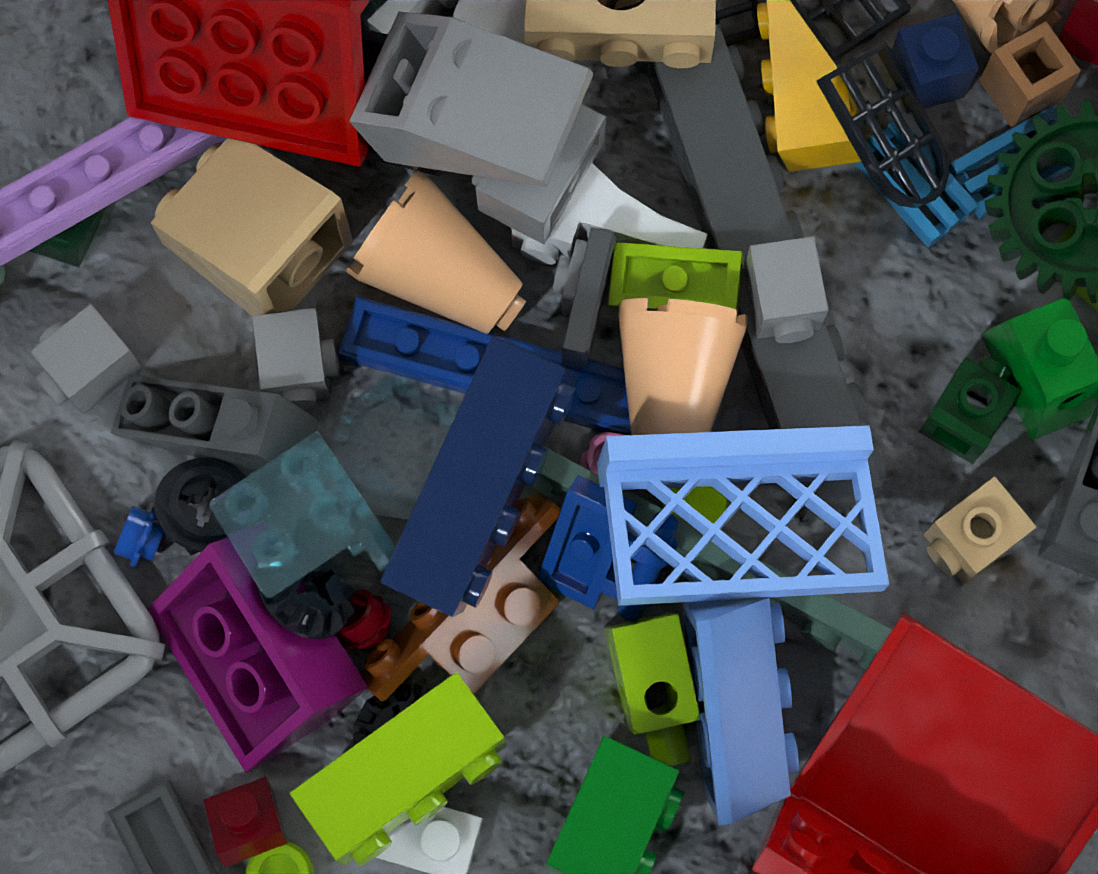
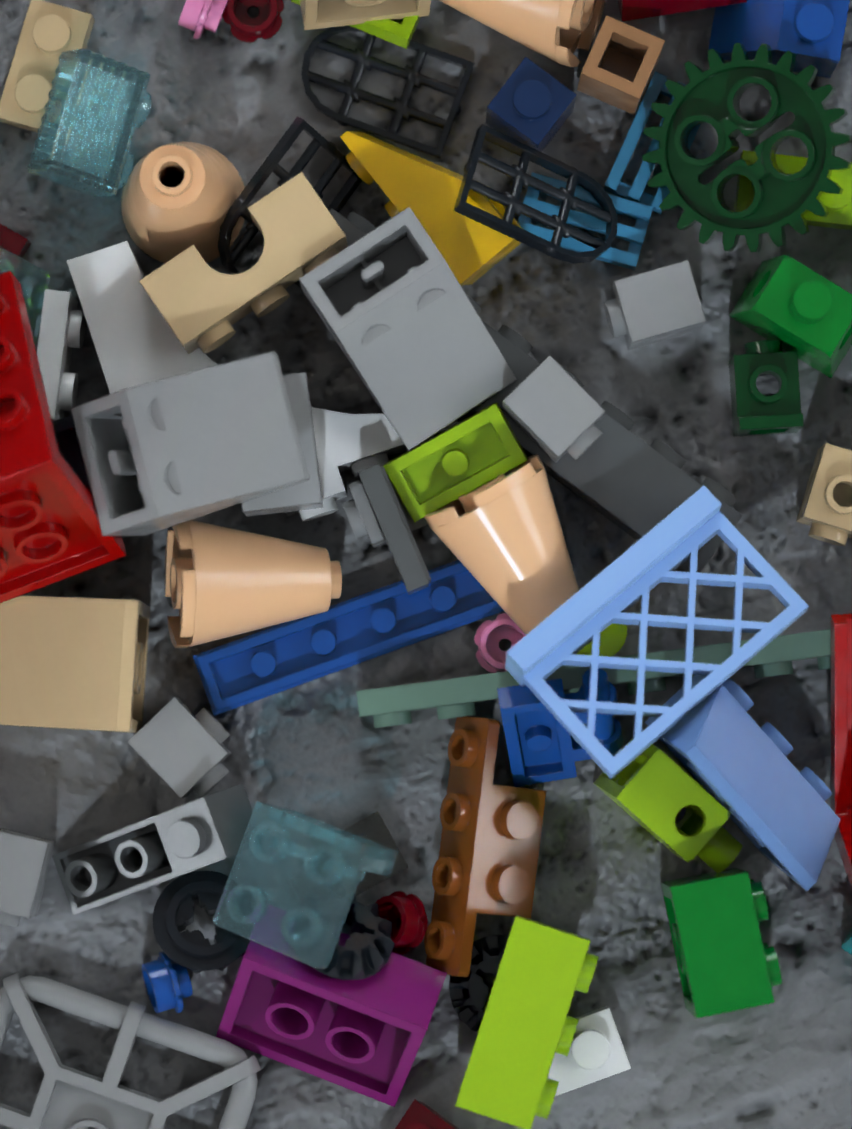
camera: 35 degrees left, 10 degrees up
dark blue wedge [380,335,580,617] -> none
none -> light grey slope [299,207,517,451]
none -> light grey brick [604,260,706,351]

